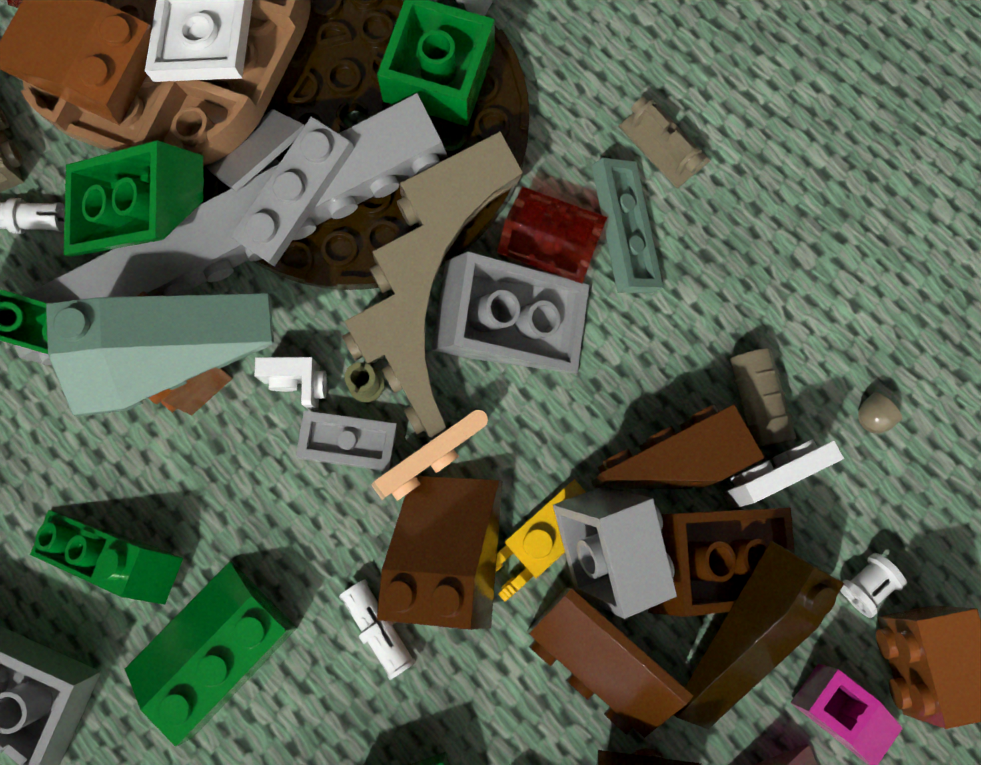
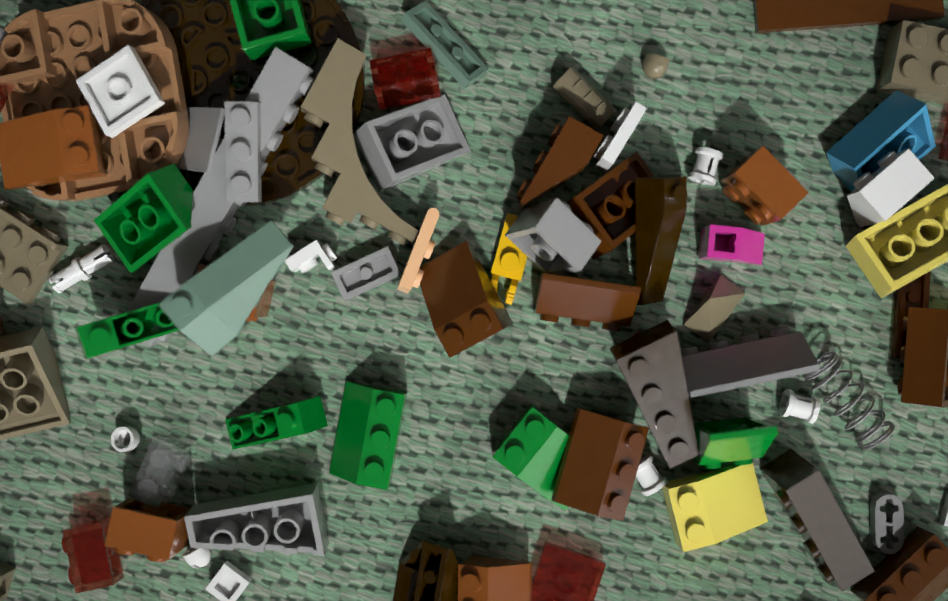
camera: 30 degrees left, 10 degrees up
white pin [339,579,416,680] -> none
olive pin [345,362,385,403] -> none

